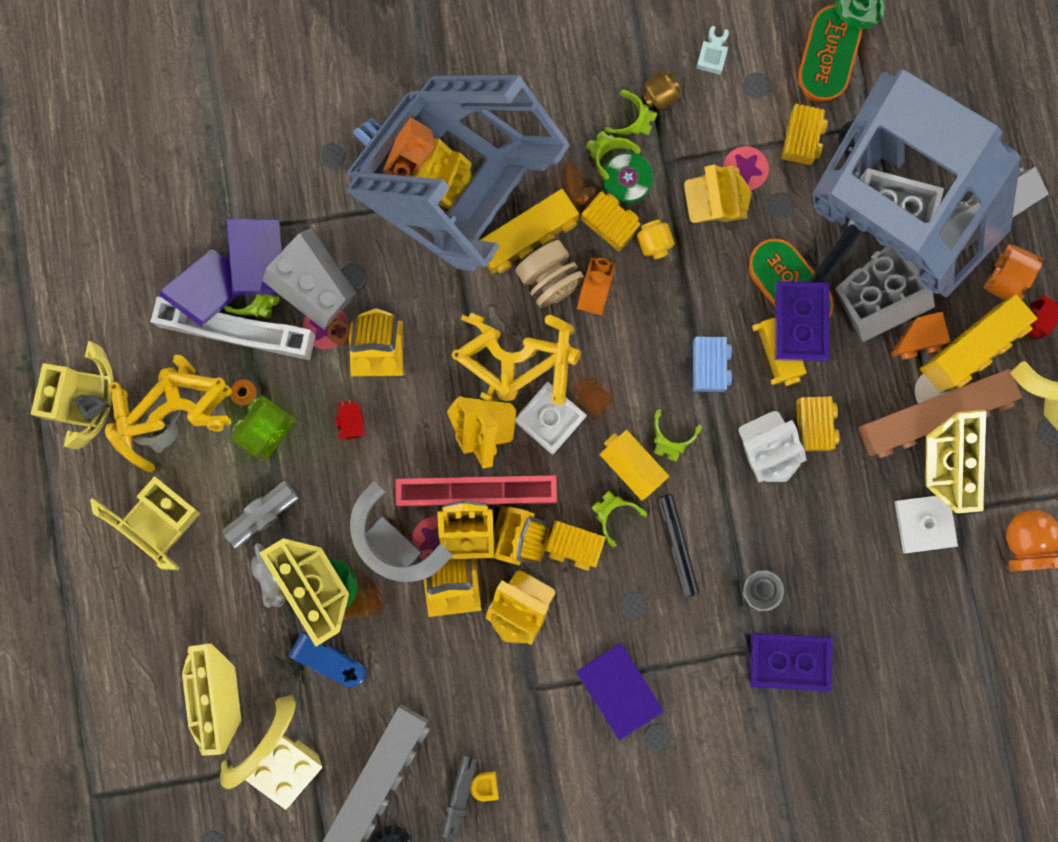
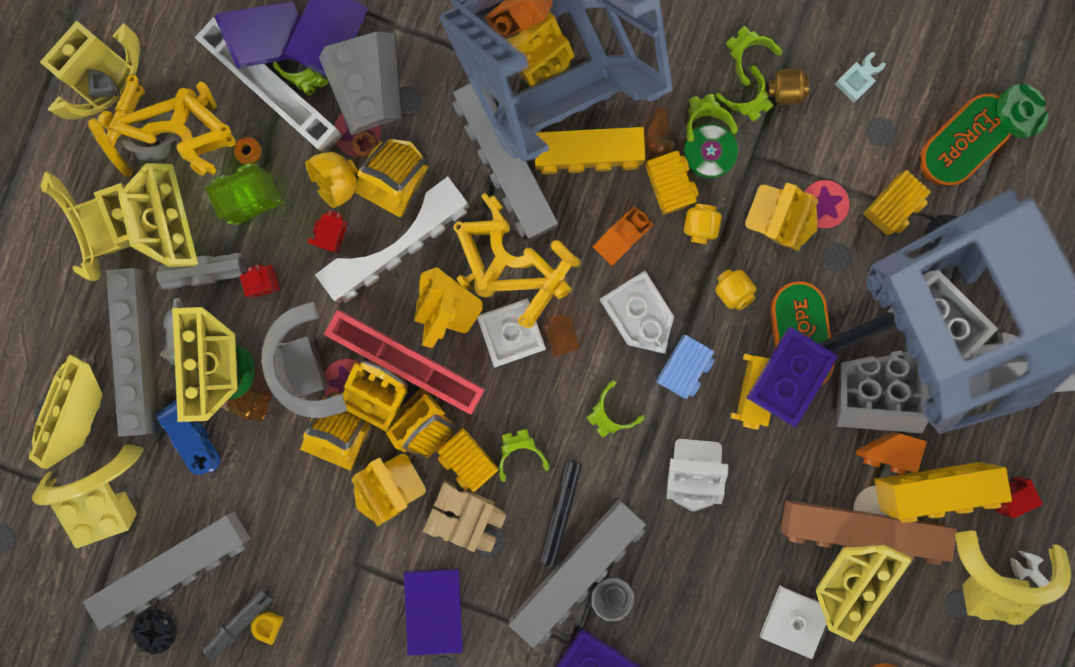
camera: 30 degrees right, 5 degrees up
tan wheel [515,240,585,308] -> none
yellow brick [599,430,669,501] -> none
yellow brick [796,396,839,452] -> none
orange brick [983,244,1043,300] -> none
none -> light grey brick [106,268,159,437]
none -> light yellow wedge [118,163,198,267]
none -> red brick [239,265,281,299]
none -> yellow cylinder [305,152,358,208]
none -> white arch [315,177,469,303]
none -> tan hips [423,479,506,552]
none -> light grey brick [452,83,558,241]
none -> light grey brick [509,498,646,648]
none -> white tile [599,271,674,354]
none -> yellow head [715,269,756,311]
none -> lime helmet [726,26,783,86]

